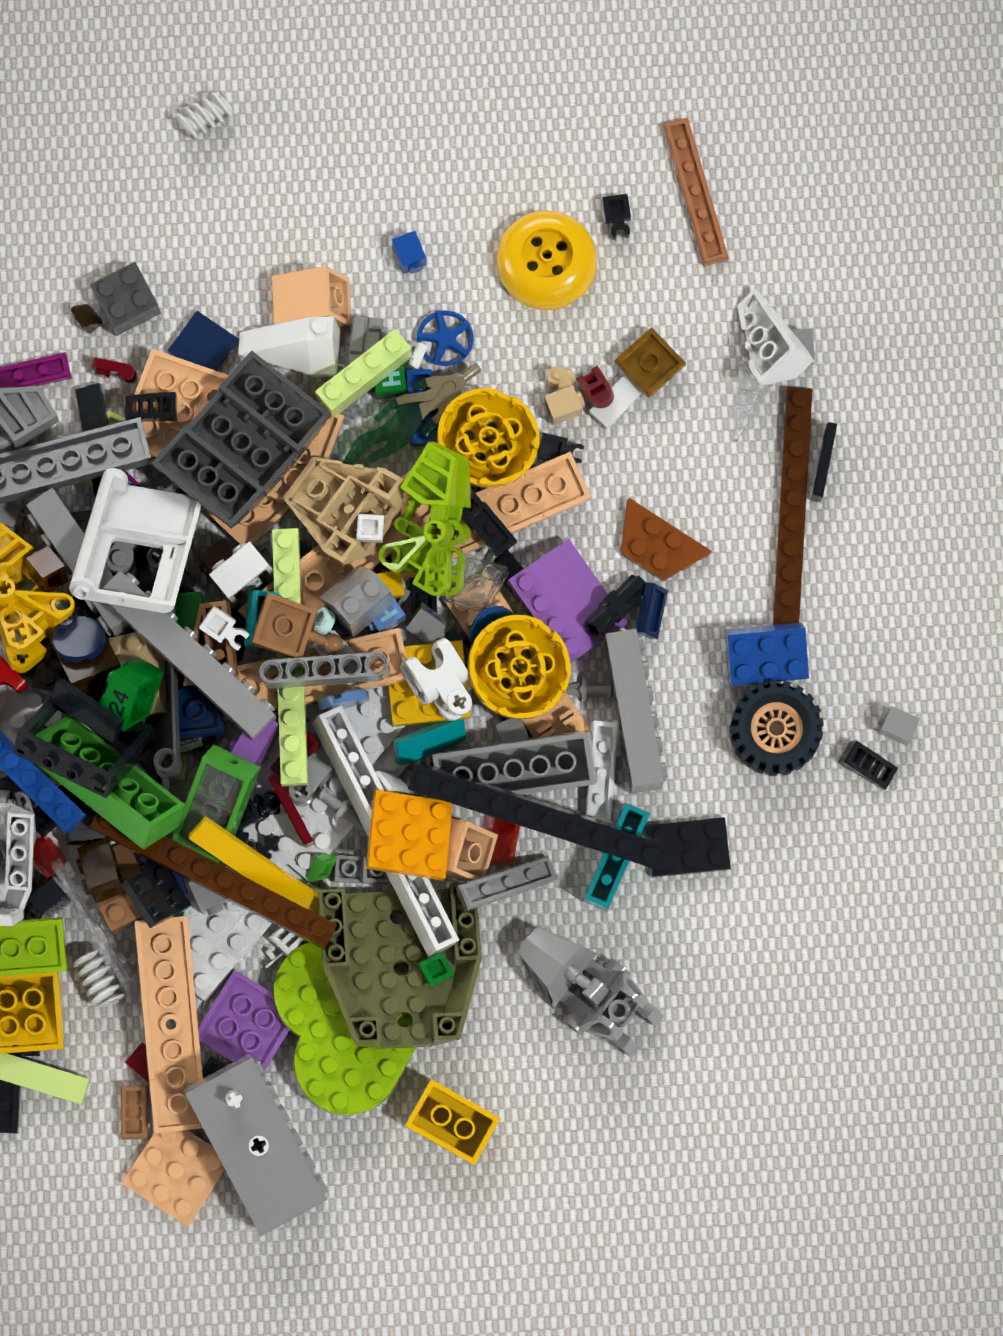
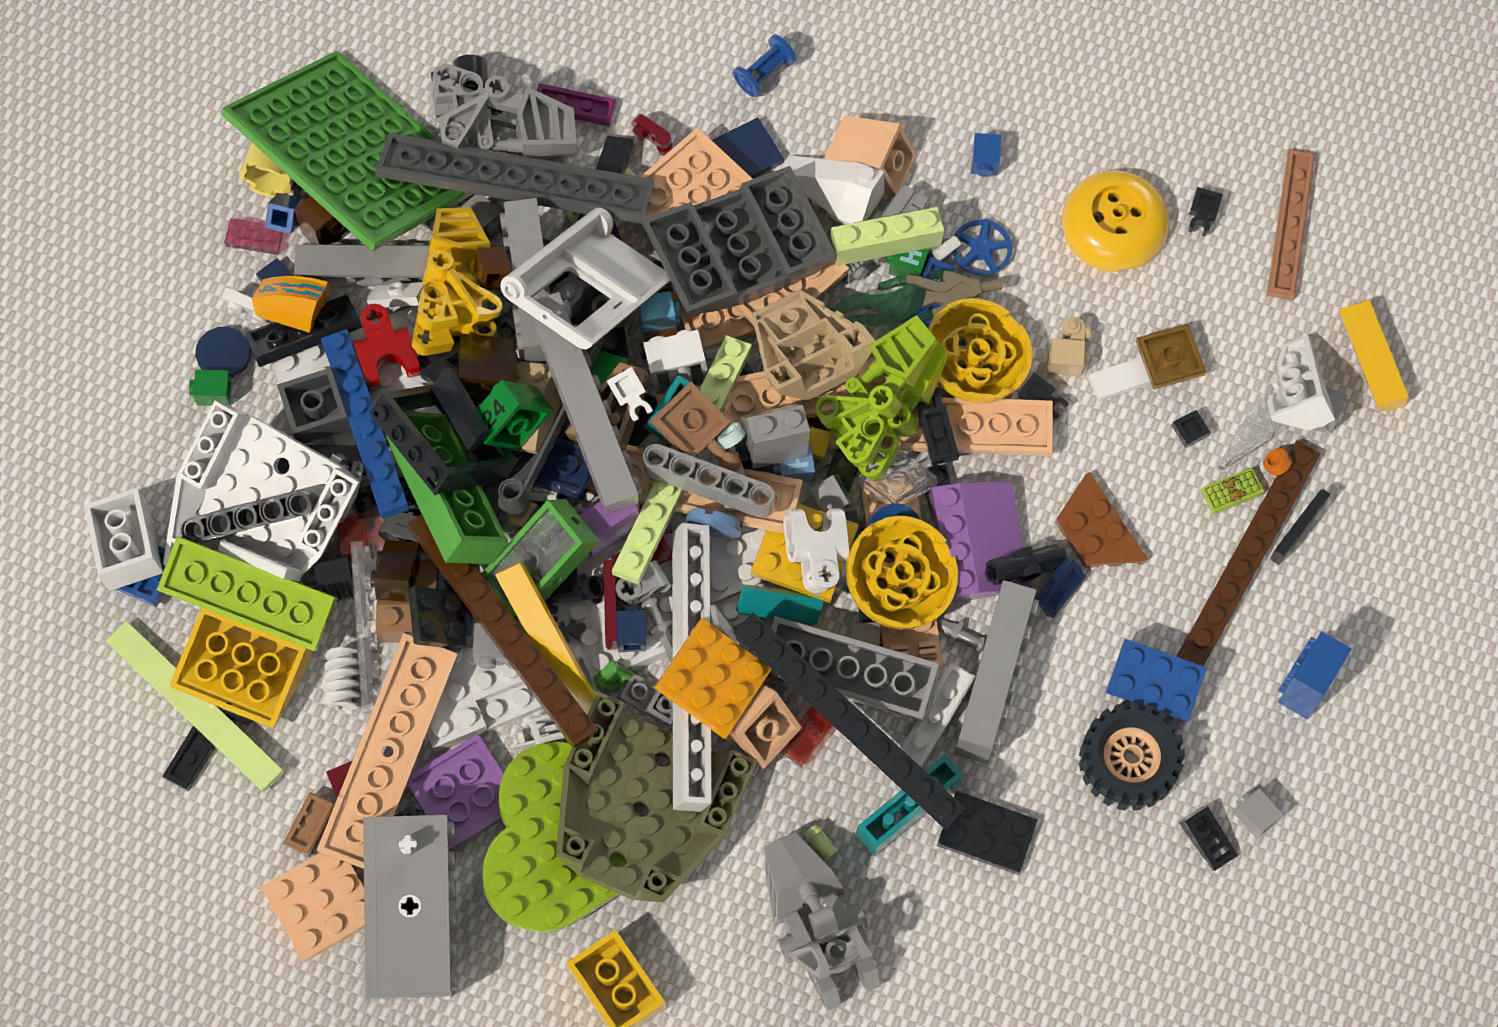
camera: 25 degrees right, 10 degrees down
dark blue tile [53,616,106,663] -> none
dark brown slope [71,304,103,334] -> none
dark grey brick [90,262,161,336] -> none
black slope [125,392,177,422] -> none
white tile [356,514,385,543] -> none
green plate [418,952,455,989] -> none
light grey tile [455,855,558,912] -> none
dark red plate [575,365,614,409] -> none
none -> dark blue brick [616,607,647,653]
none -> medium azure brick [639,291,680,342]
none -> blue hose [732,34,797,97]
none -> yellowish green pin [803,824,839,862]
none -> black plate [1171,410,1211,448]
none -> lime tile [1201,468,1264,515]
none -> orange tile [1263,448,1292,476]
none -> blue brick [1278,631,1352,720]
none -> yellow brick [1338,300,1409,411]

